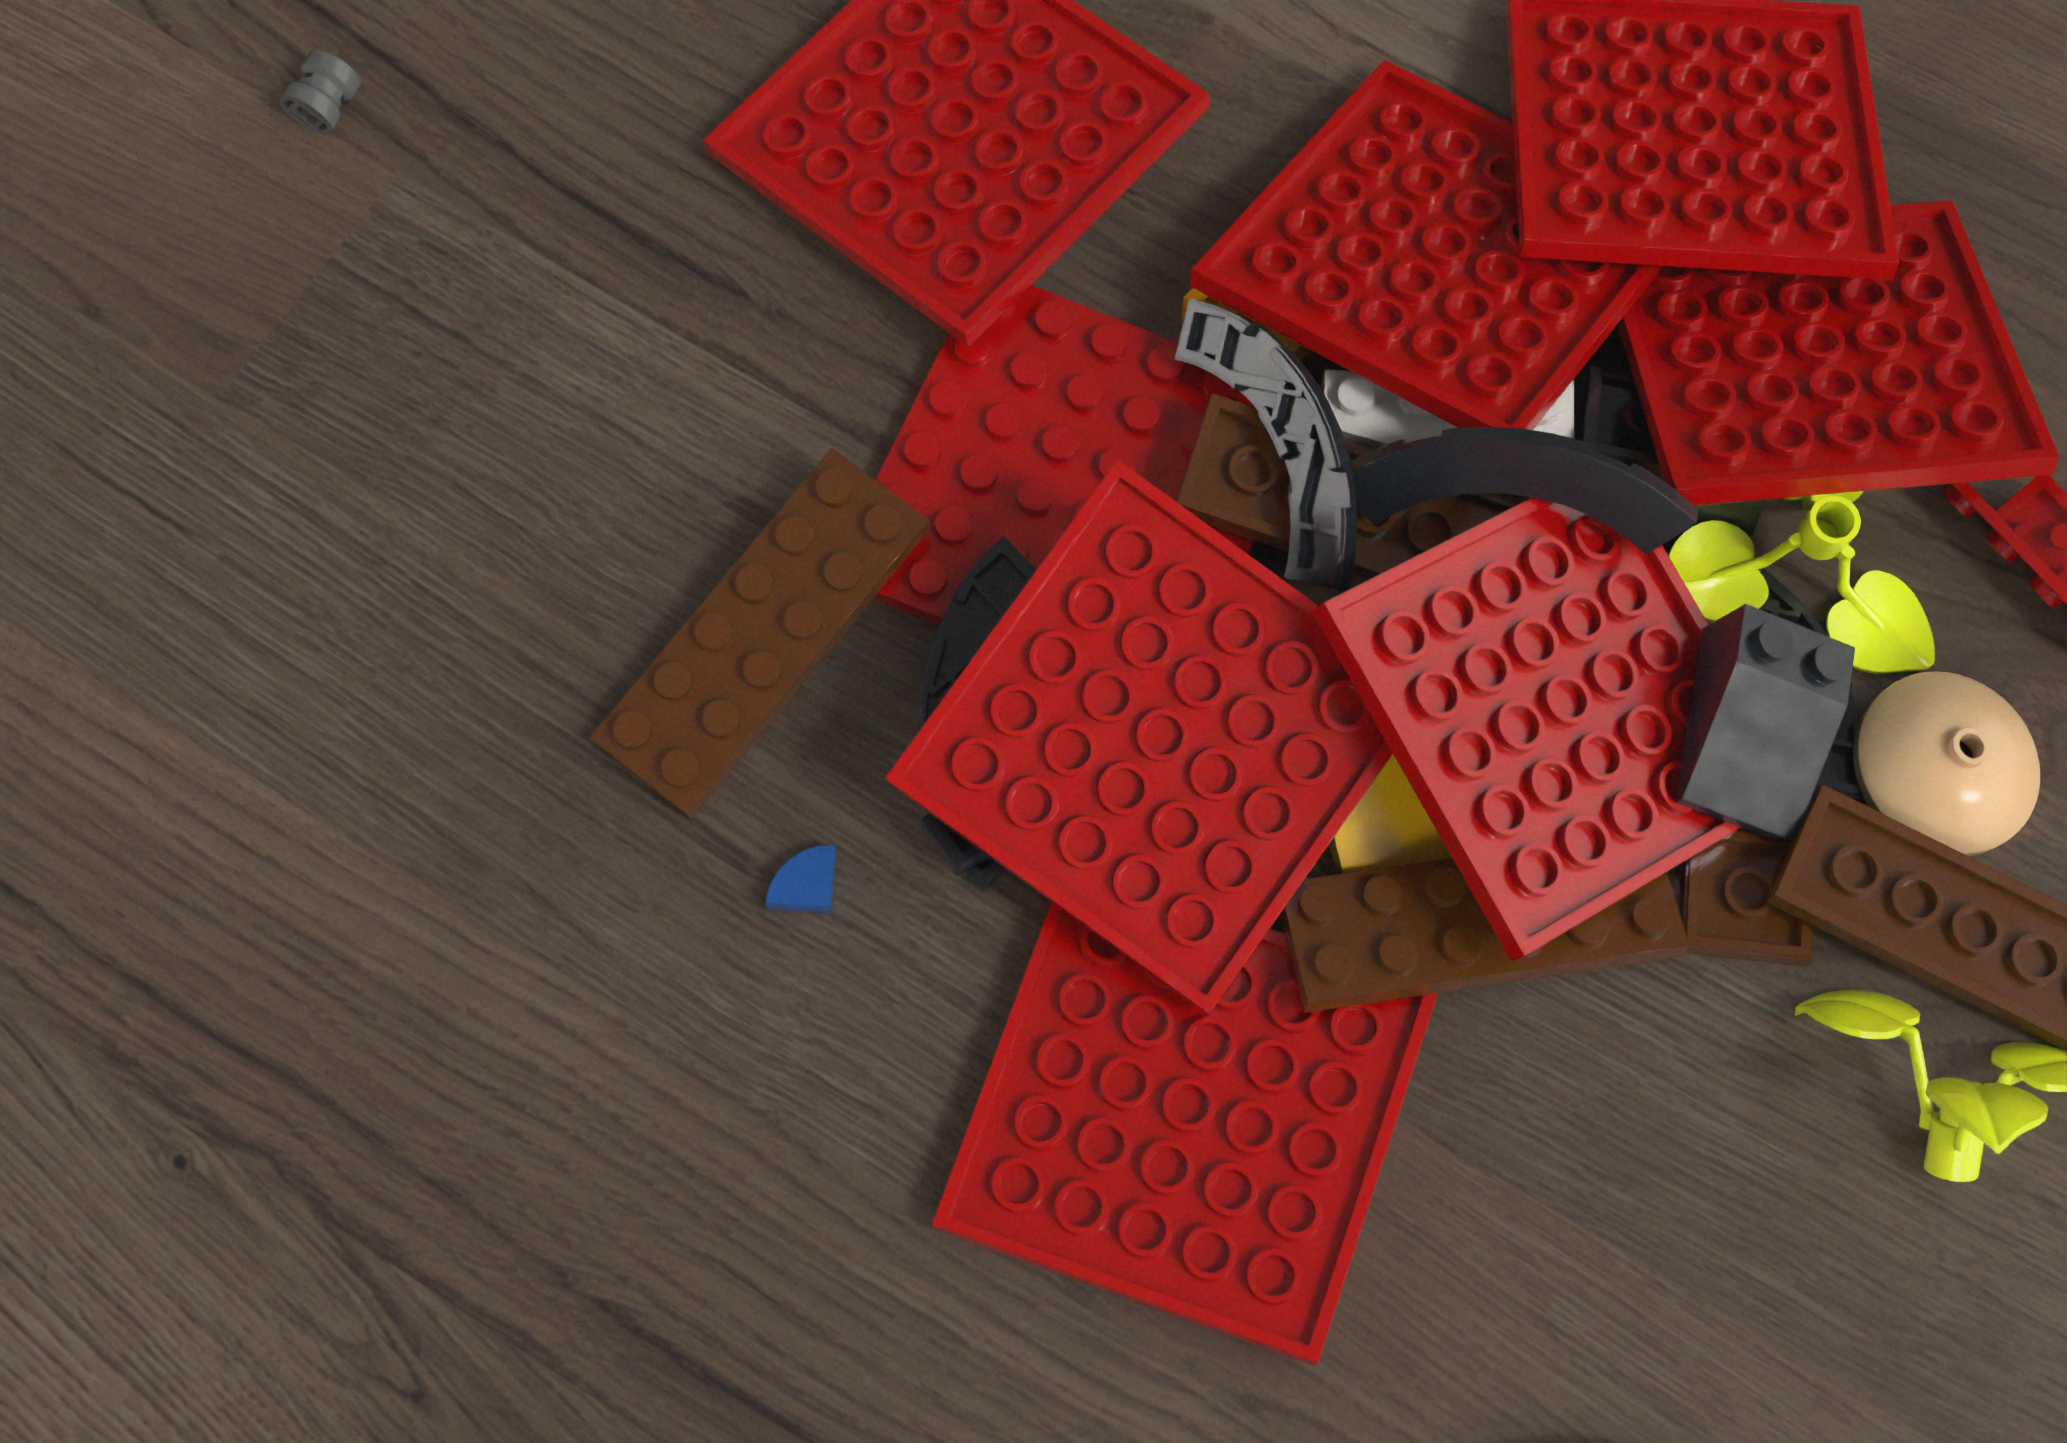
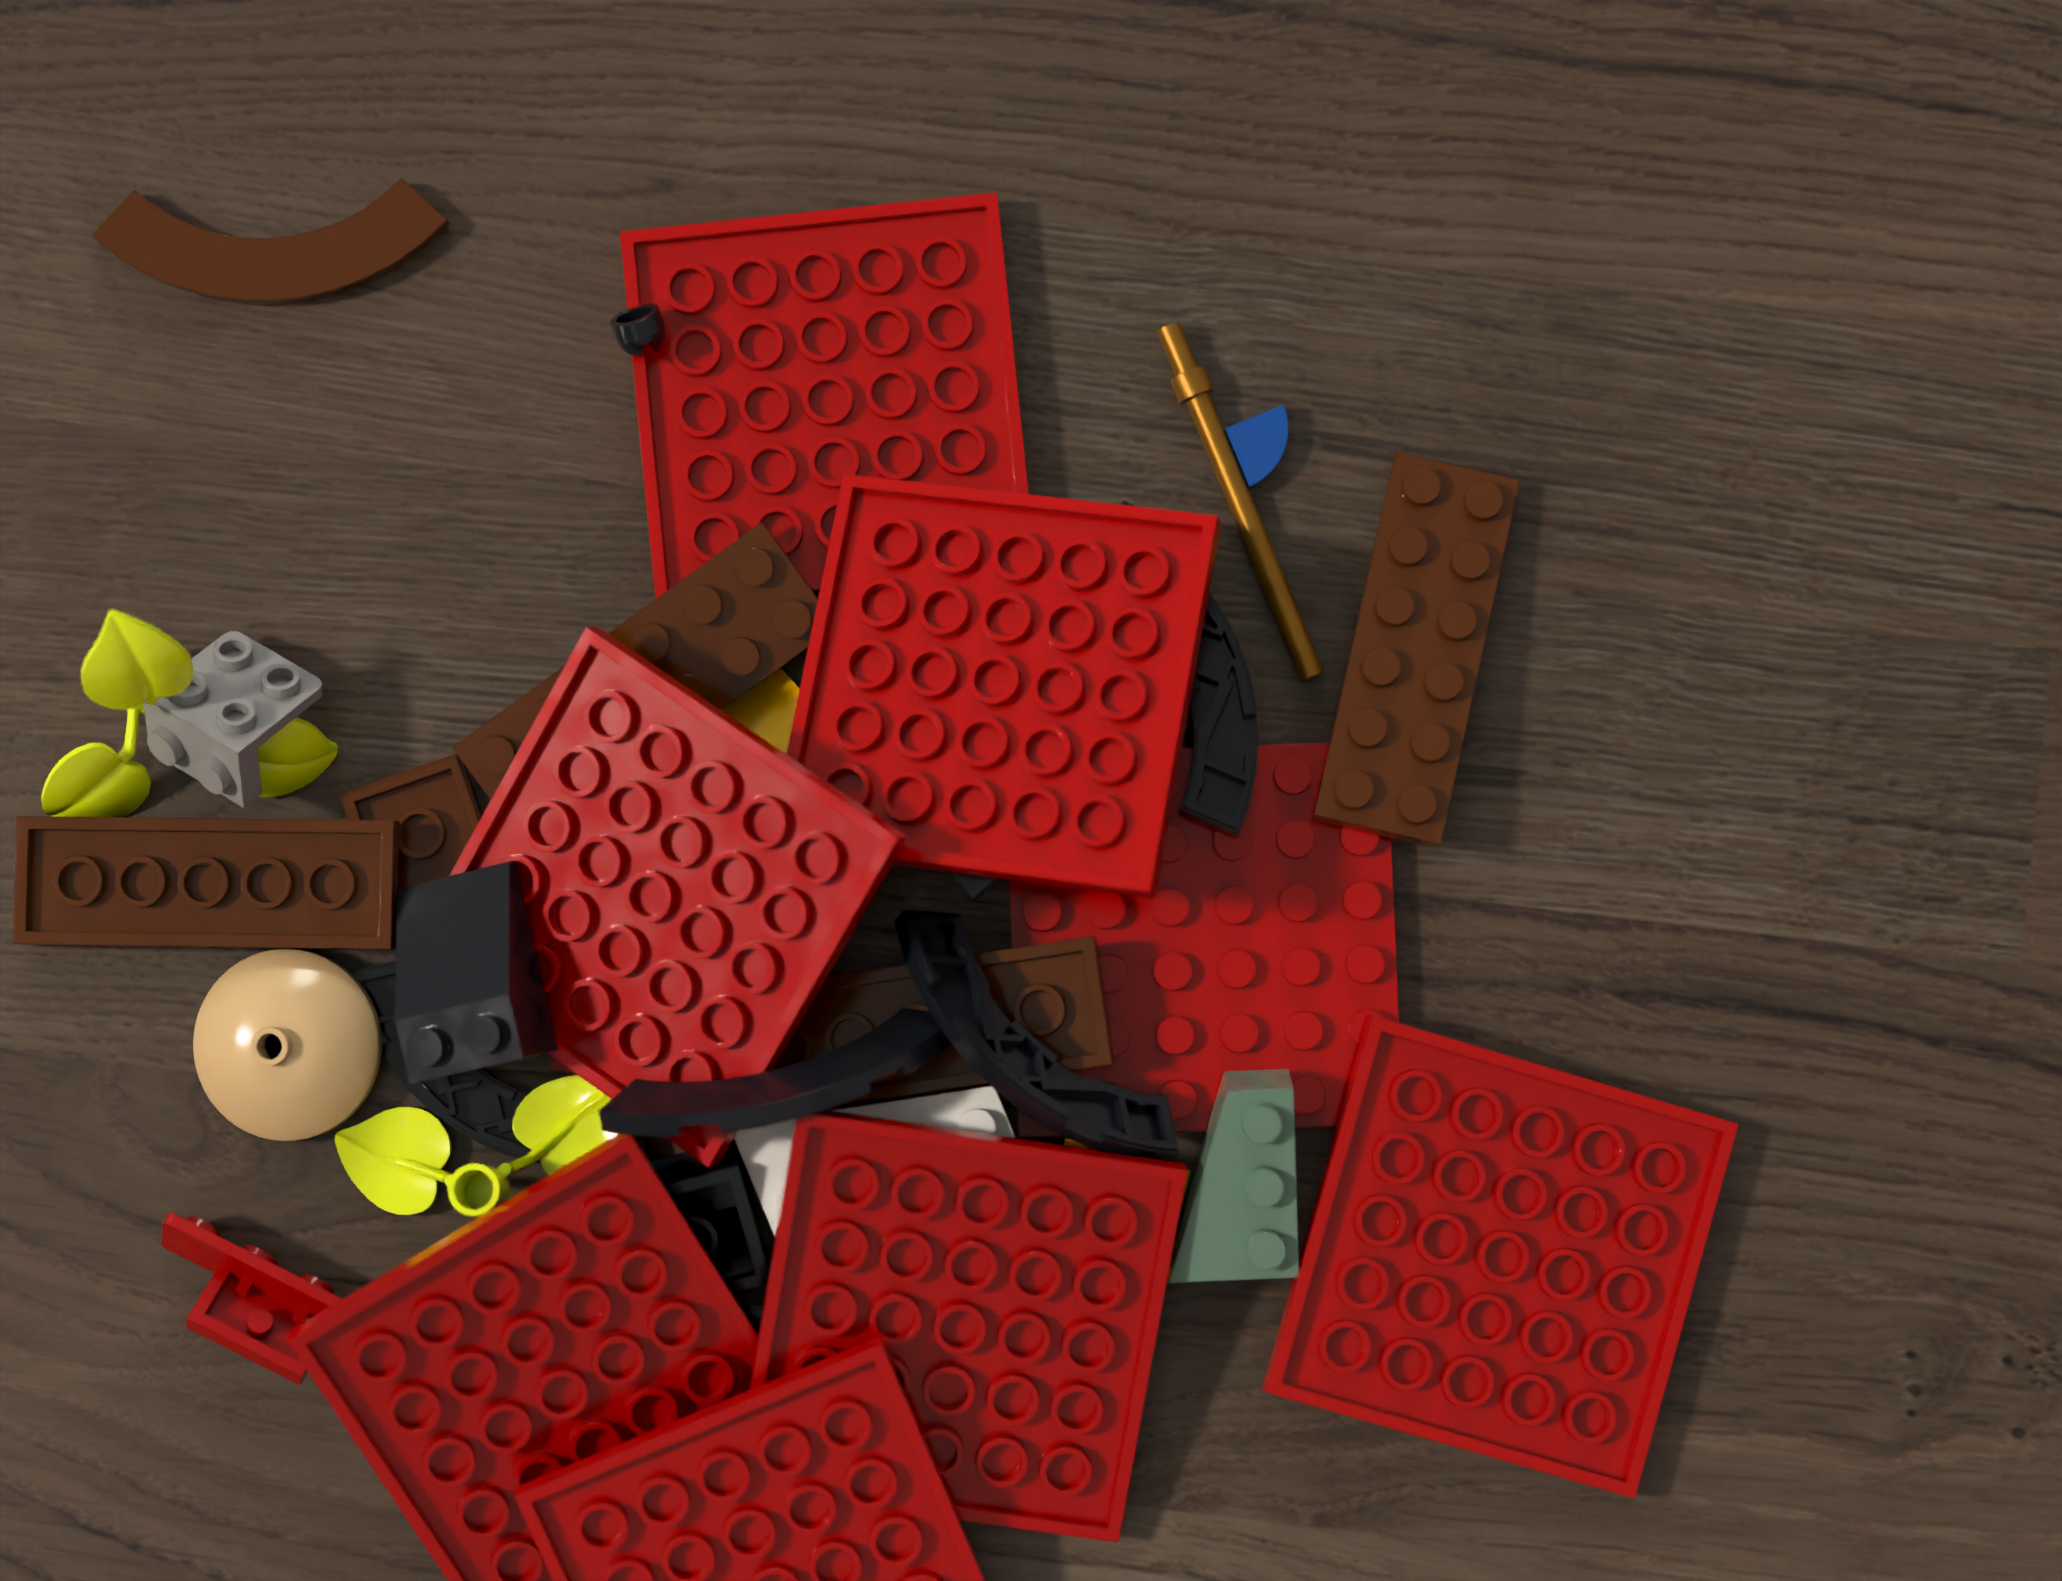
camera: 160 degrees right, 15 degrees up
none -> light grey bracket [143,631,323,808]
none -> black hinge [610,304,665,357]
none -> pearl gold bar [1157,322,1325,682]
none -> sand green wedge [1168,1069,1299,1283]

